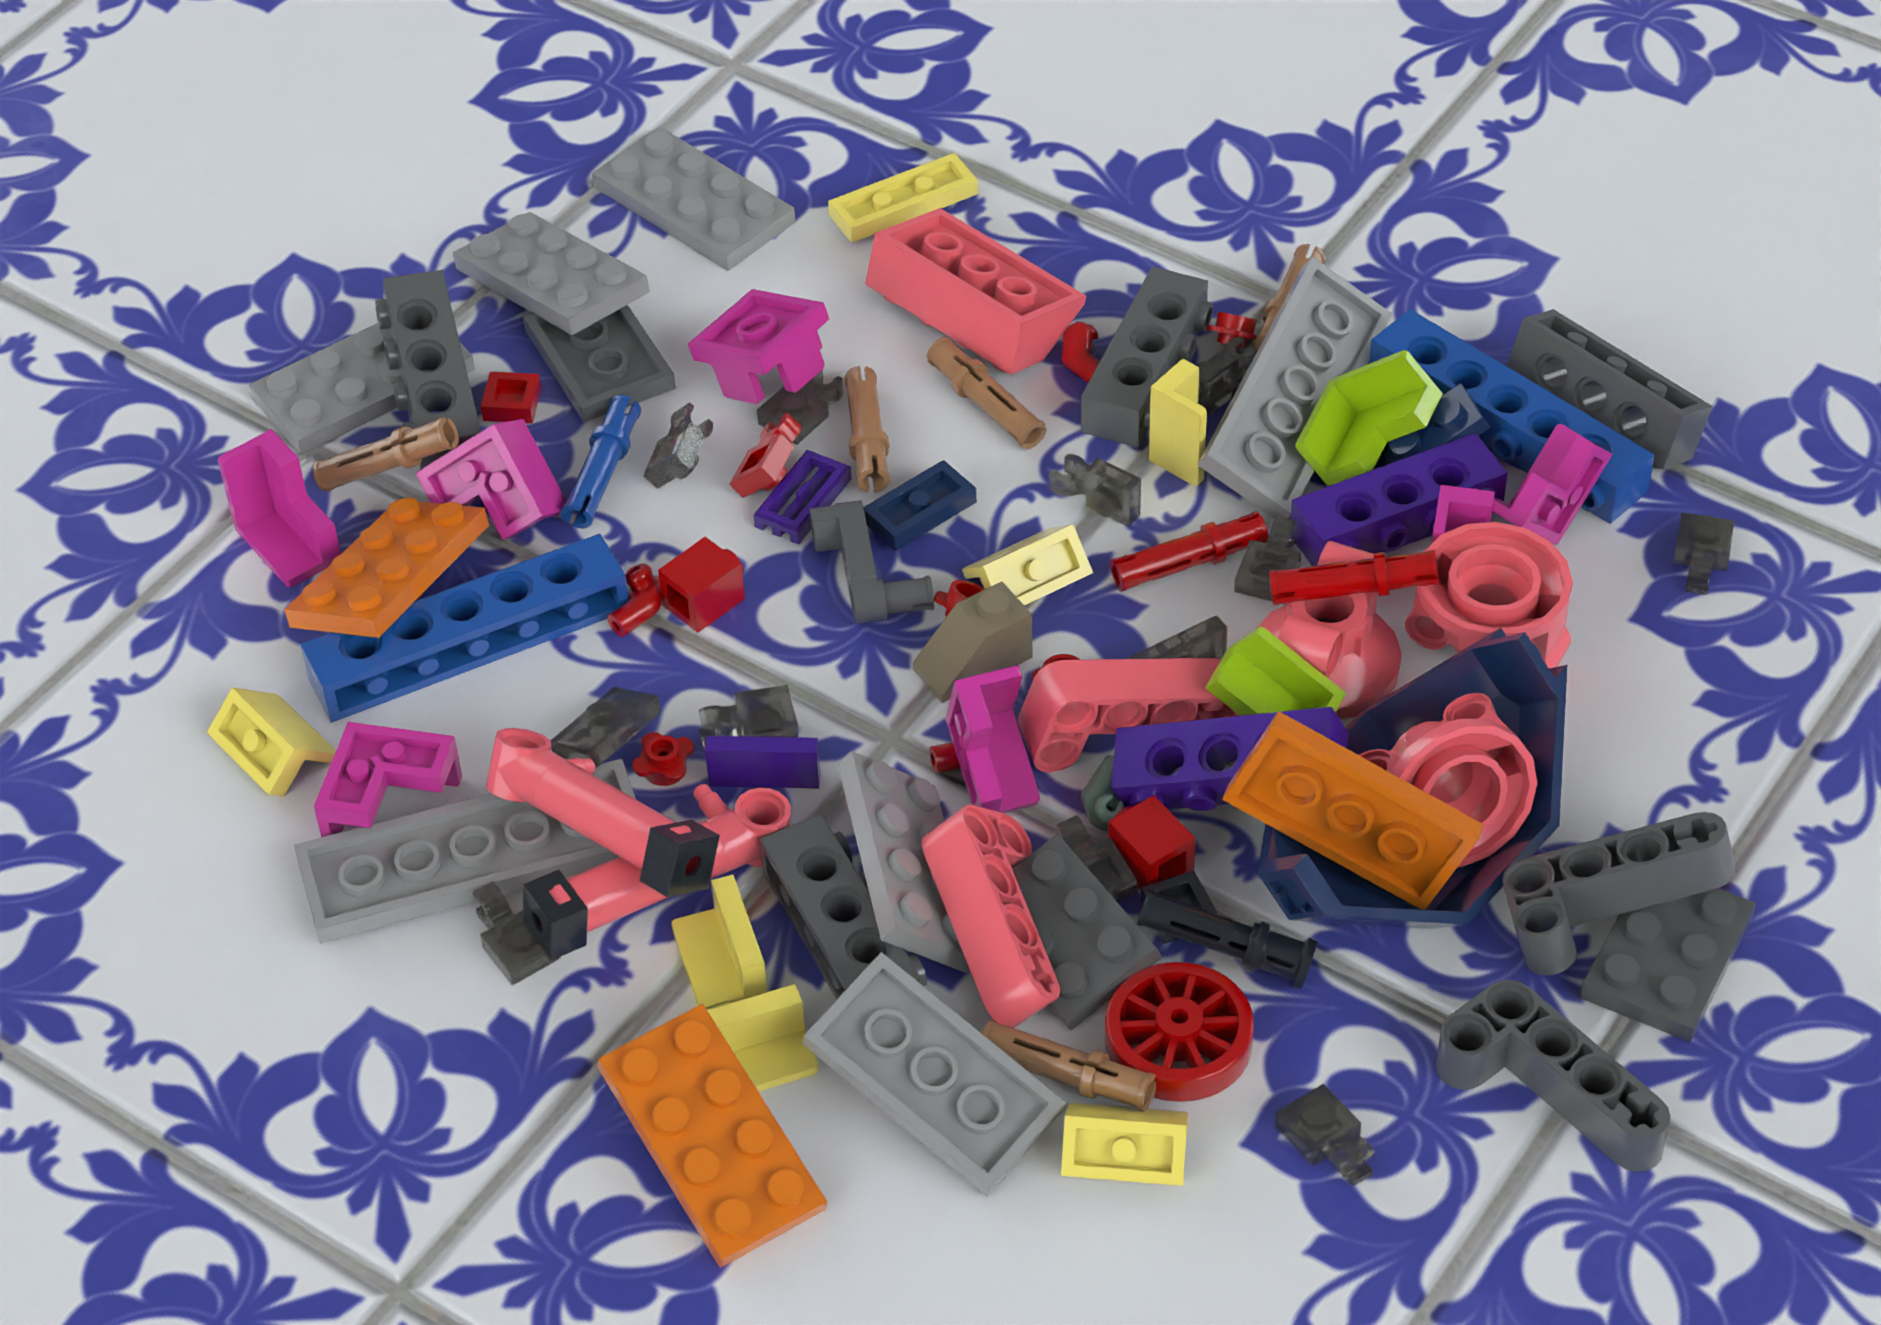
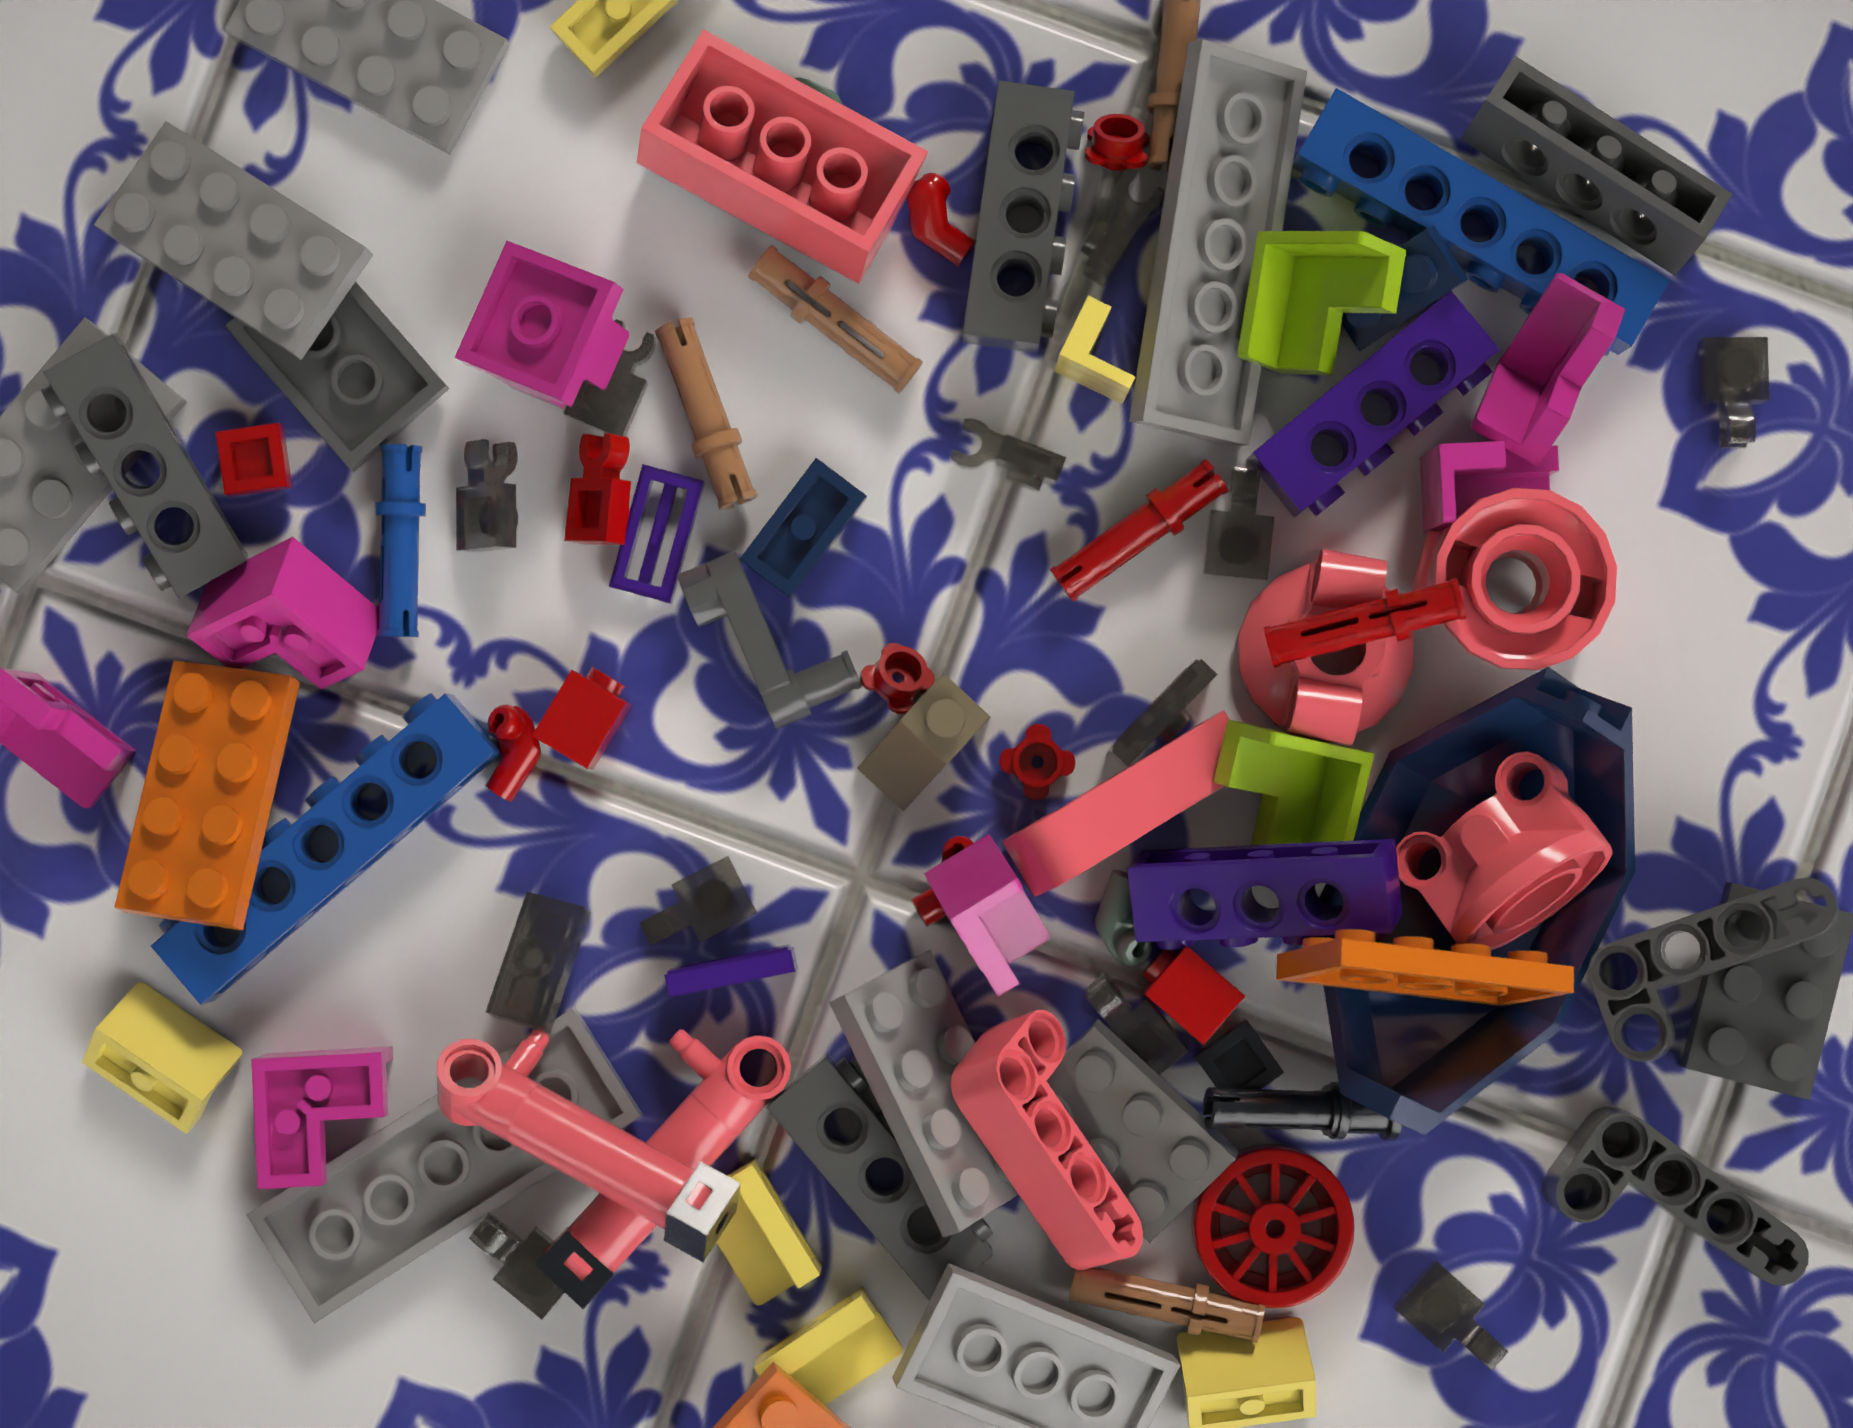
camera: 15 degrees left, 40 degrees up
medium nougat pin [313,417,459,492] -> none
red plate [632,732,694,786] -> none
light yellow panel [962,524,1093,606] -> none

